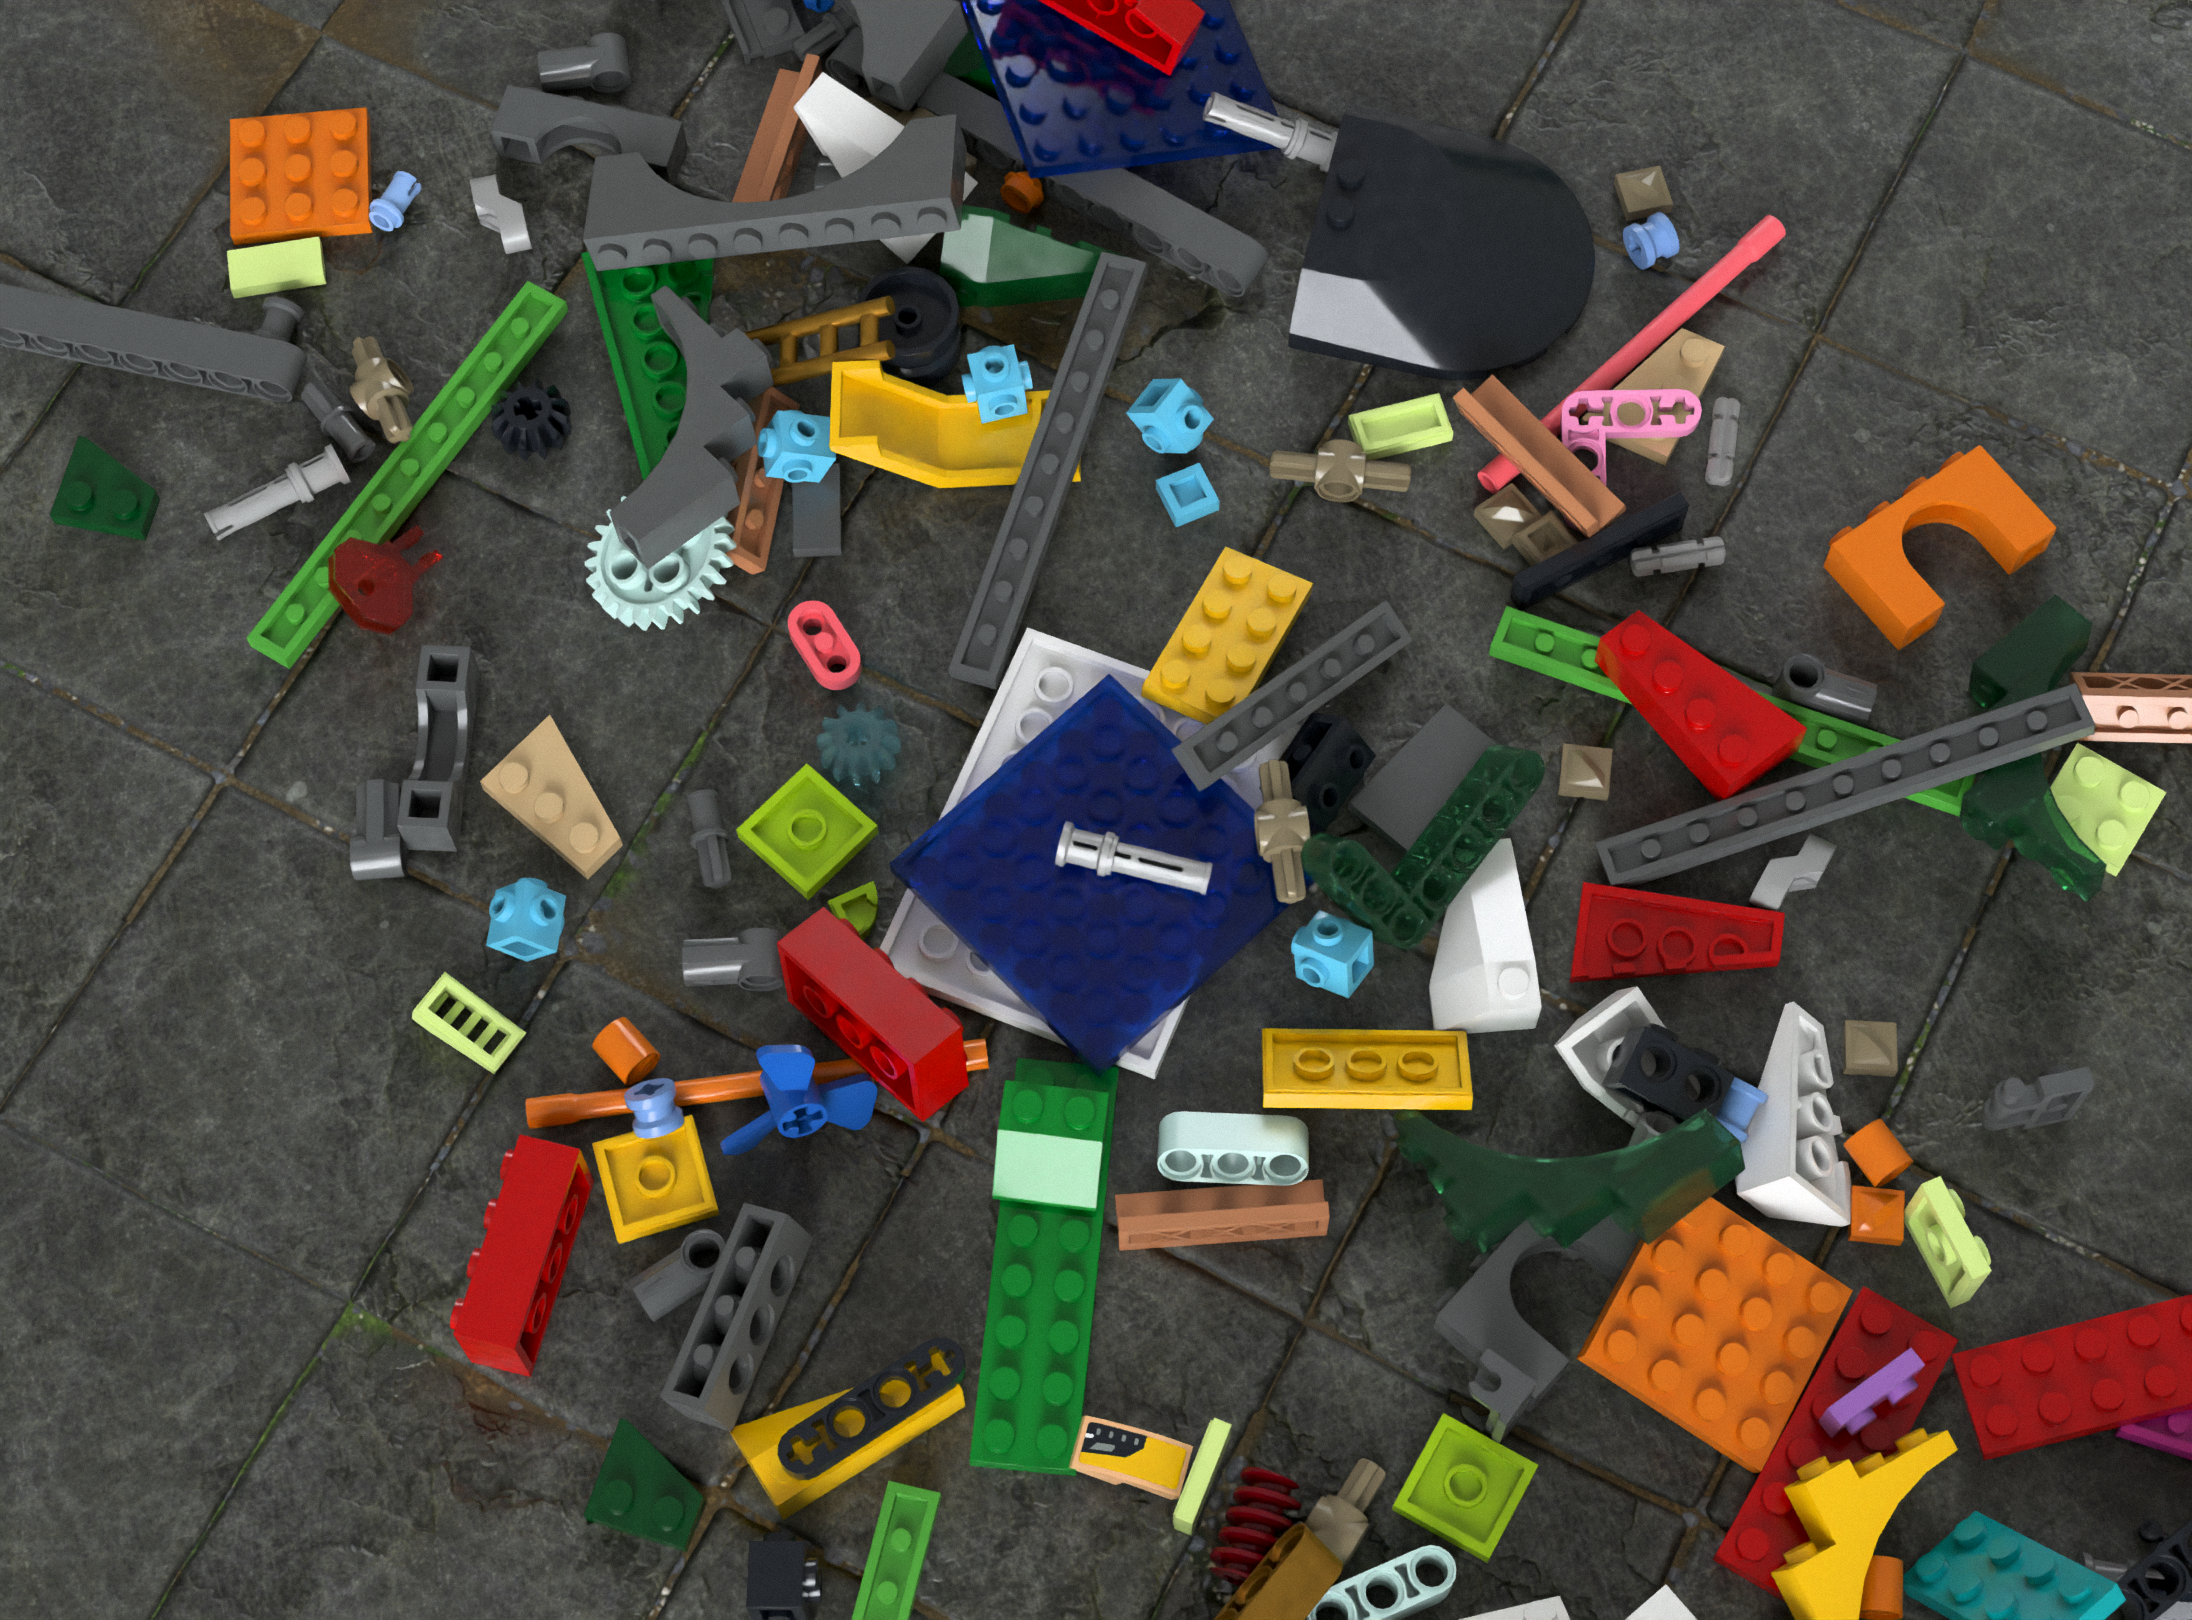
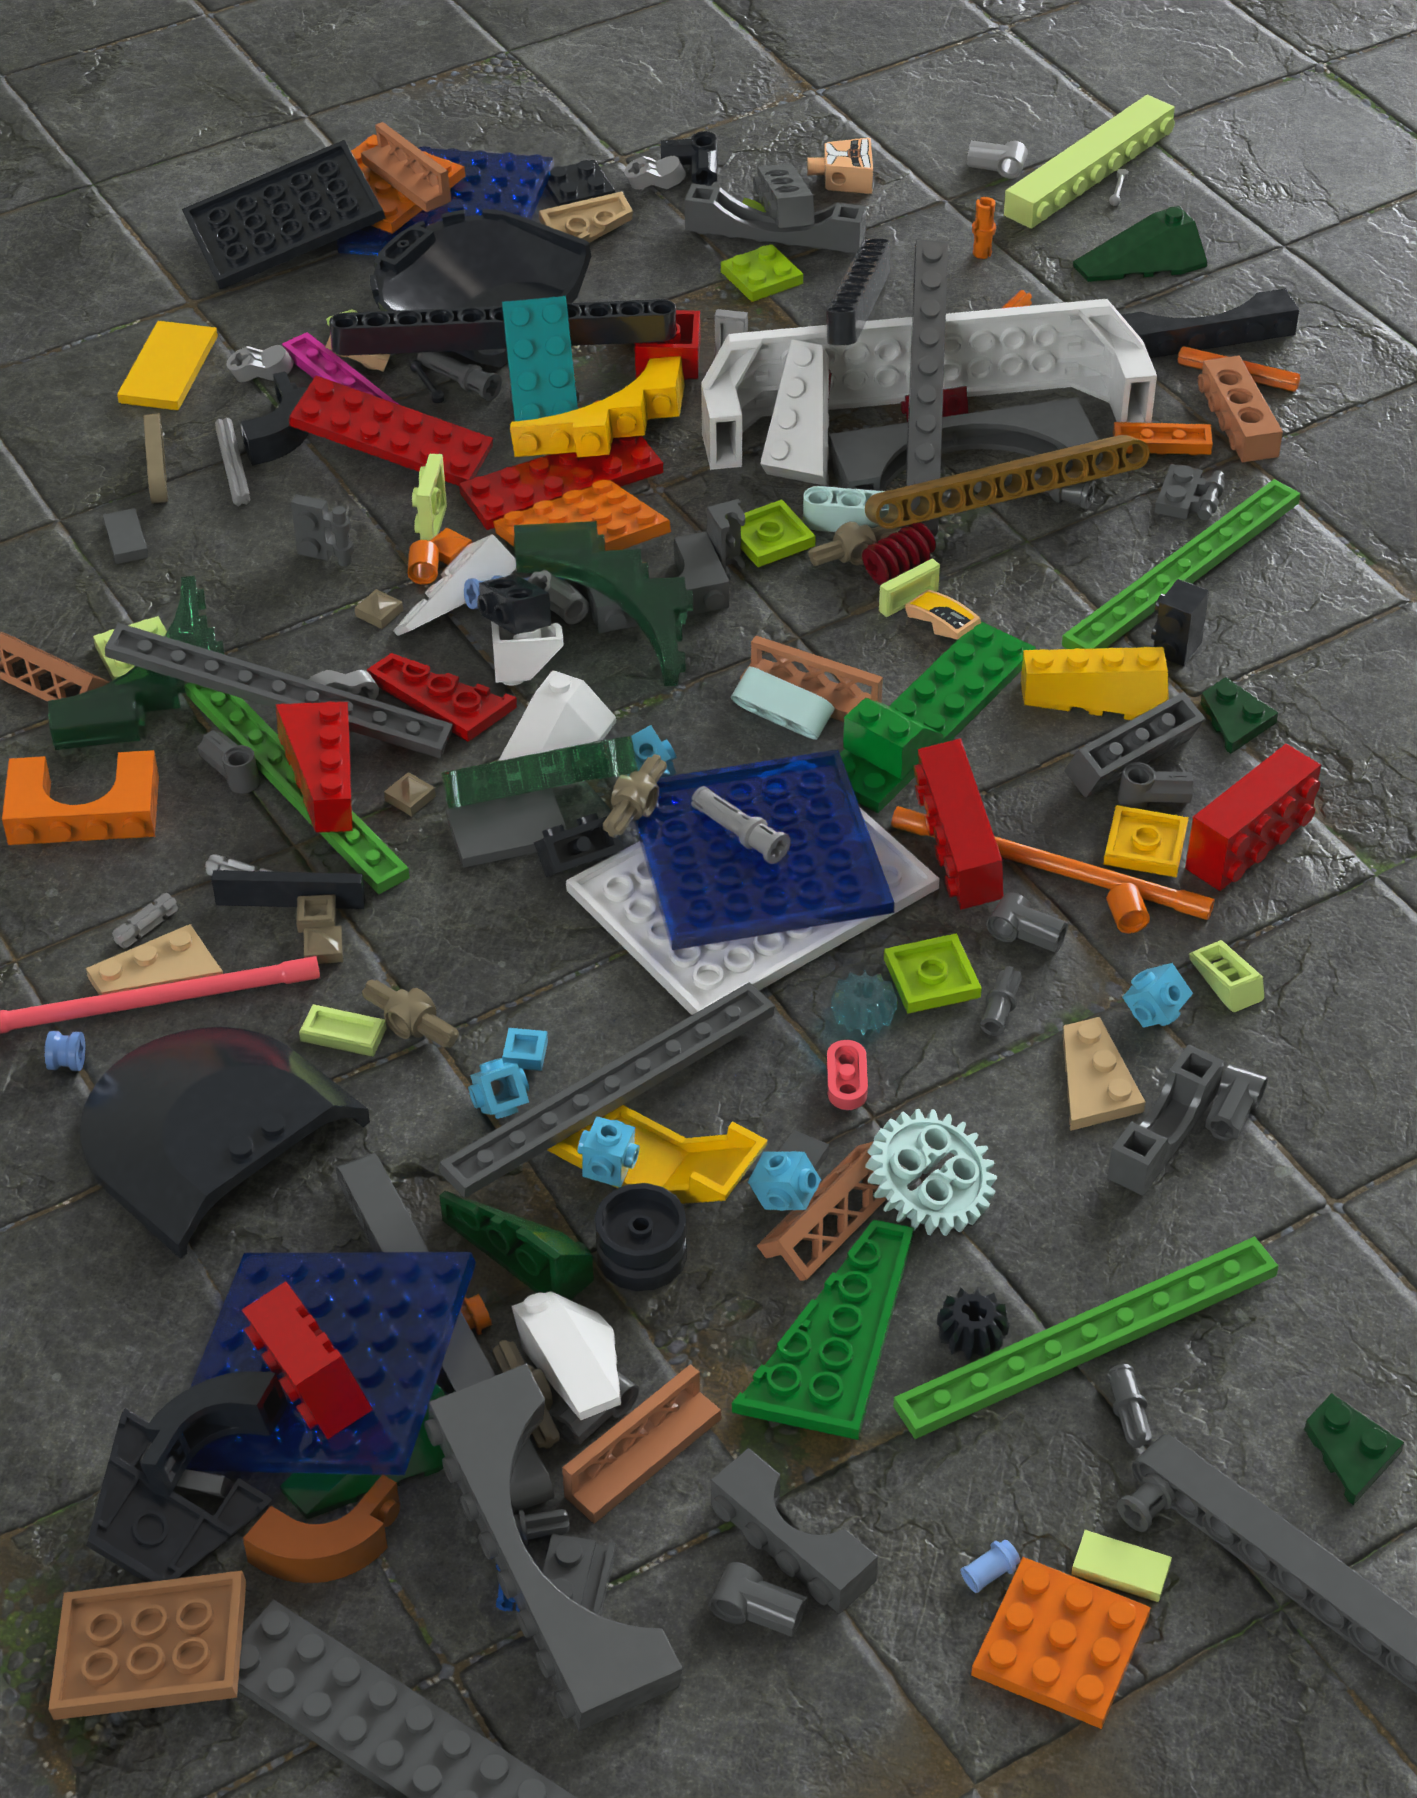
camera: 150 degrees left, 20 degrees down
light grey pin [204,444,351,541] -> none
clear red hinge [328,525,443,636] -> none
dark tan axle [349,336,414,443] -> none
light grey piece [470,174,532,254] -> none
dark grey arch [583,114,967,271] -> none
dark grey arch [609,285,774,569] -> none
medium blue wheel [624,1078,685,1139] -> none
blue piece [720,1045,877,1155] -> none
pearl gold bar [743,296,895,387] -> none
black beam [778,1337,966,1480] -> none
lime tile [828,881,879,941] -> none
yellow plate [1141,546,1313,724] -> none
dark grey plate [1171,600,1413,792] -> none
light grey pin [1203,91,1338,173] -> none
yellow tile [1261,1028,1473,1110] -> none
nougat fence [1453,374,1627,538] -> none
bright pink beam [1560,389,1702,531] -> none
dark tan tile [1614,165,1673,221] -> none
medium lavender plate [1818,1348,1925,1439] -> none

